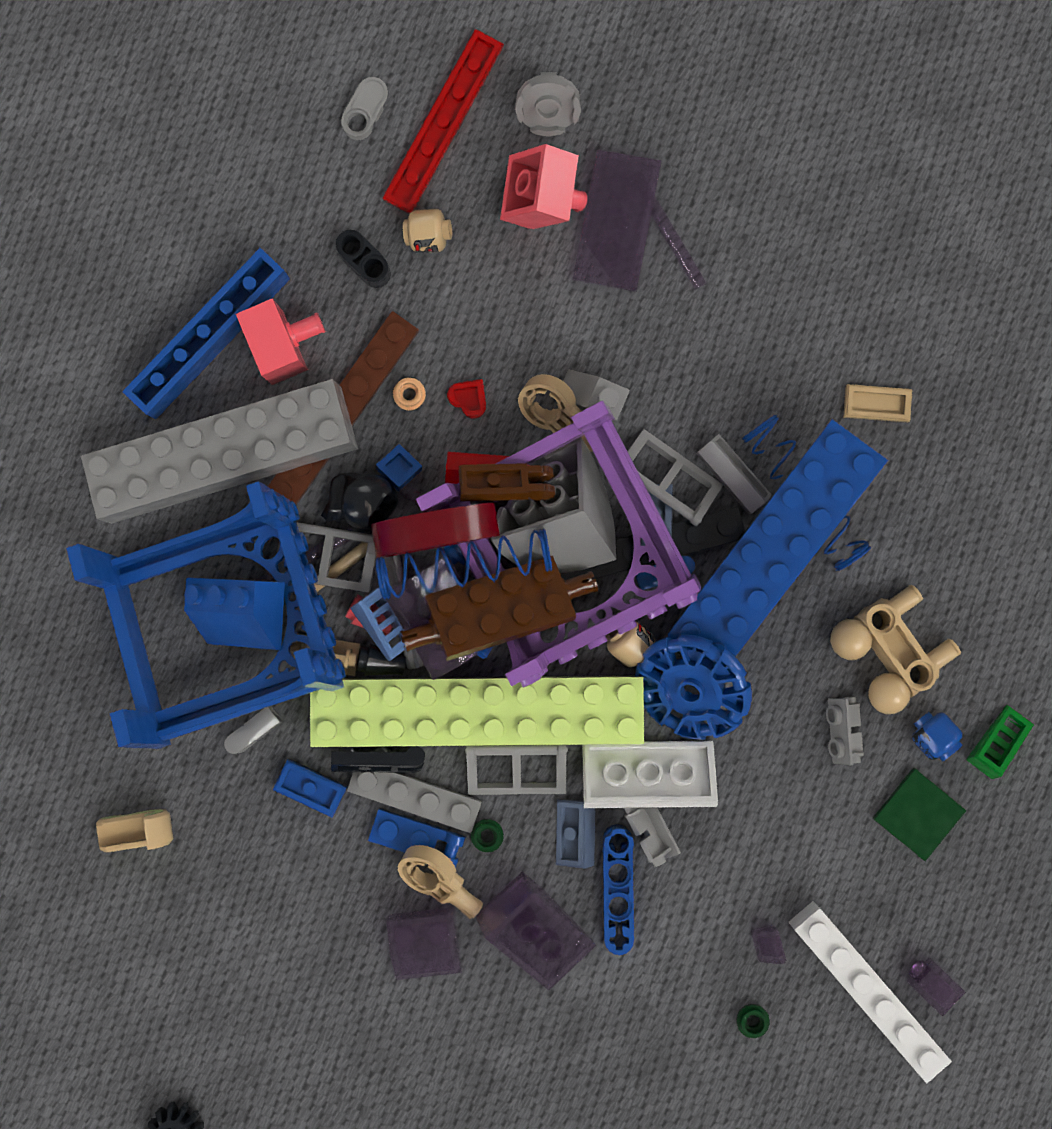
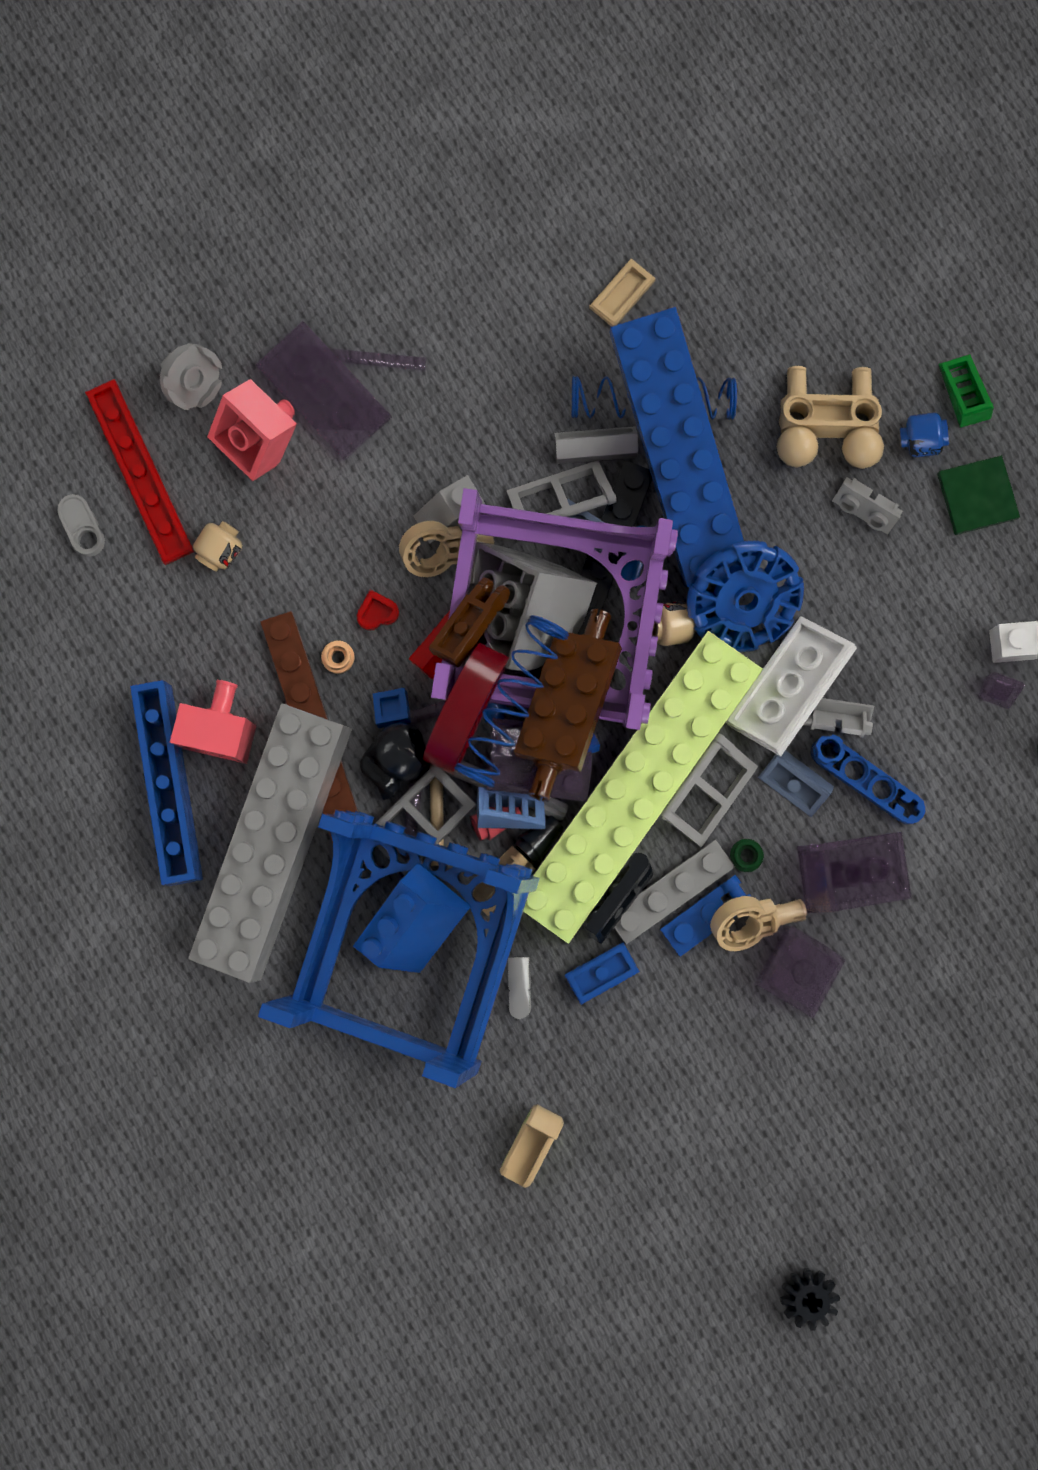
camera: 50 degrees left, 5 degrees down
black beam [336,229,391,288] -> none

